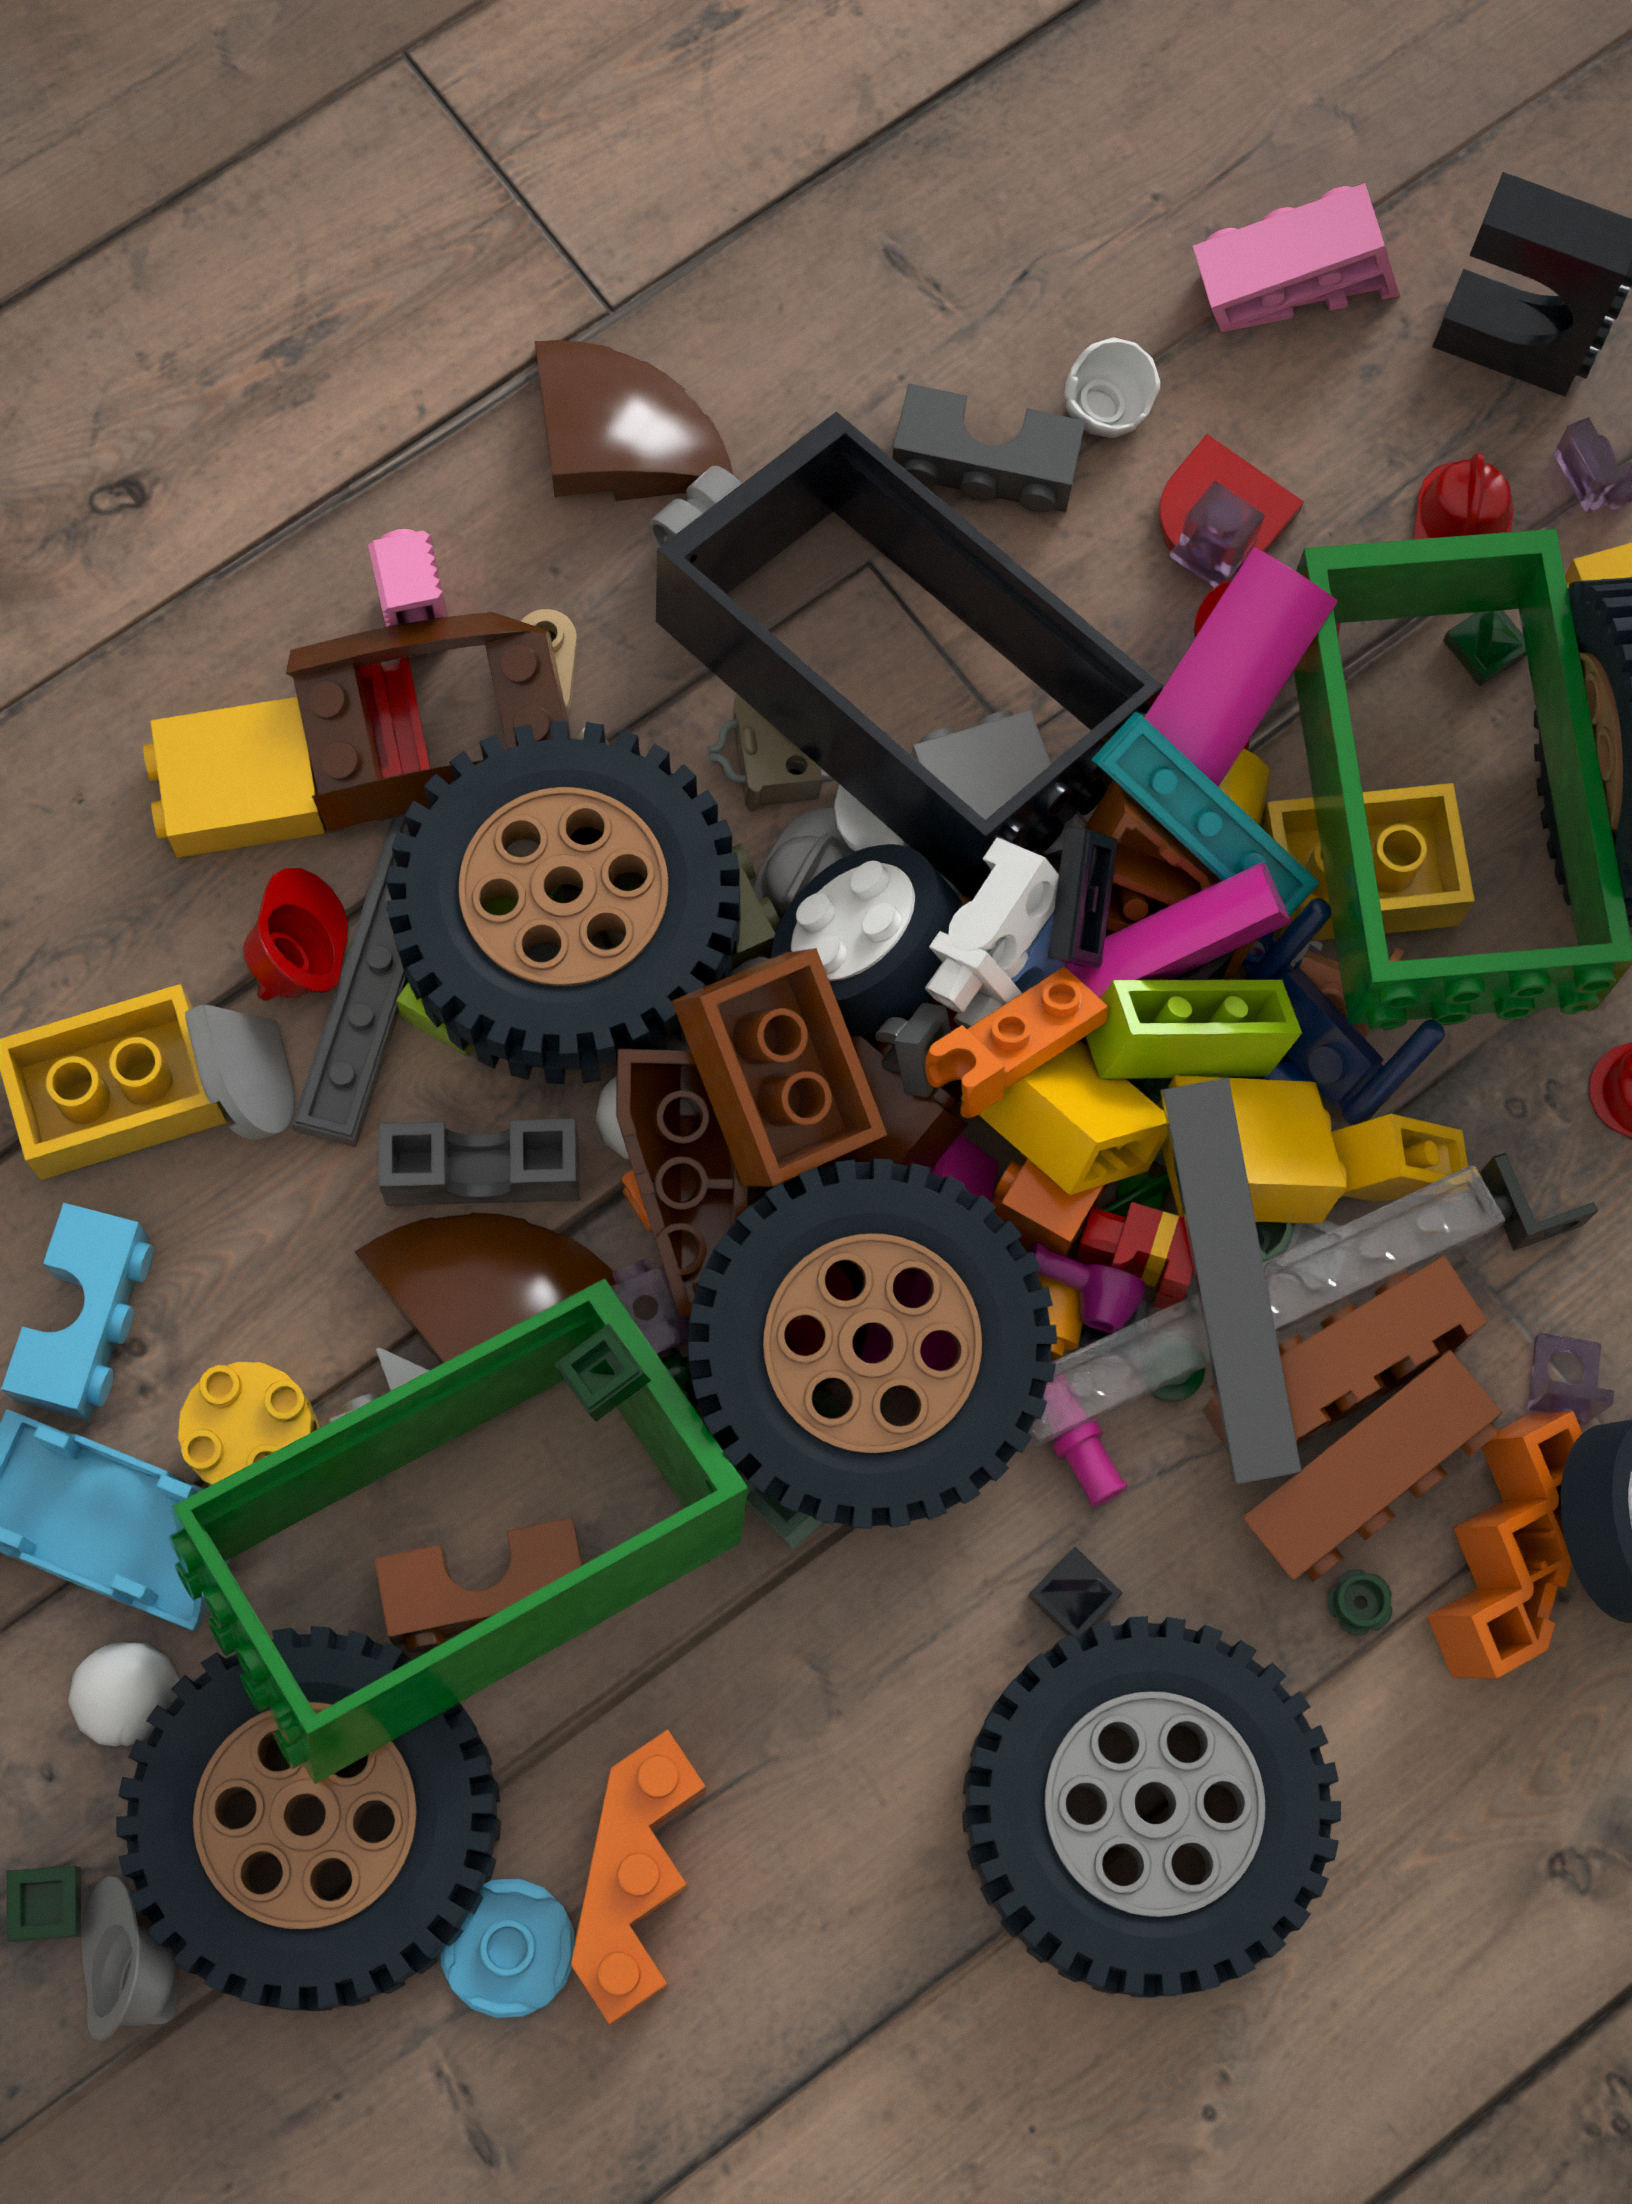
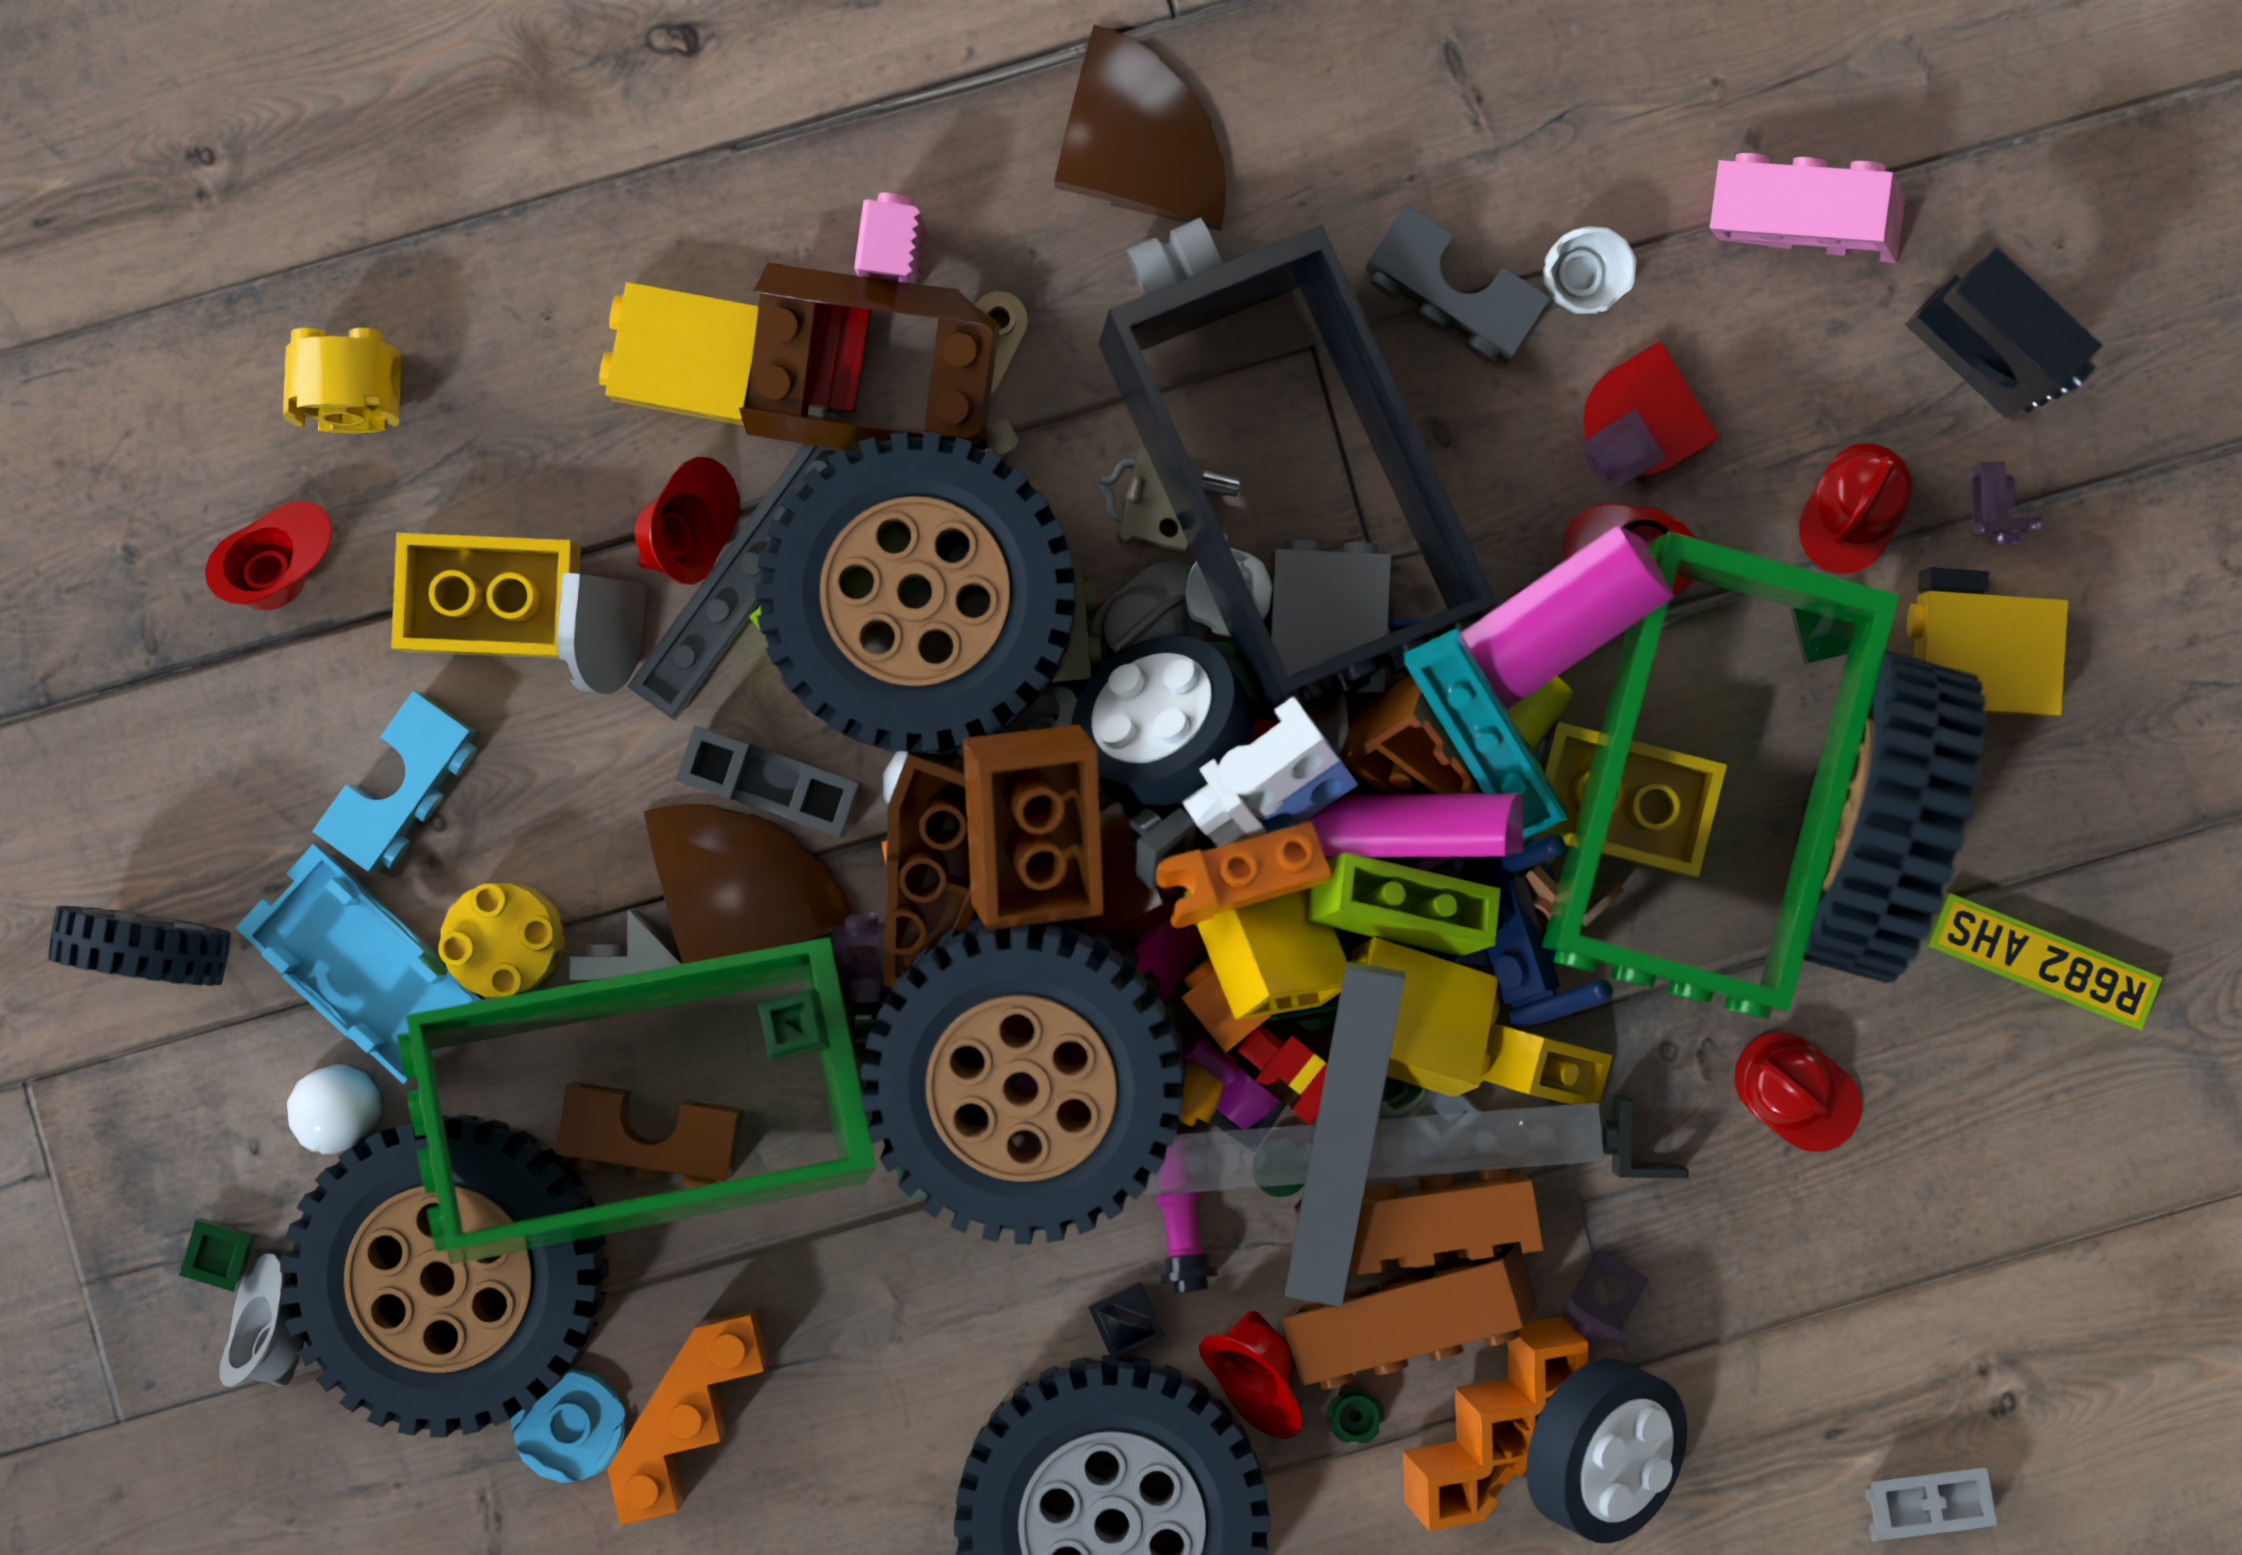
camera: 30 degrees right, 15 degrees up
black tile [1048,827,1118,968] -> none
none -> black plate [1160,1253,1218,1294]
none -> red piece [1198,1311,1303,1439]
none -> black tile [1918,567,1989,594]

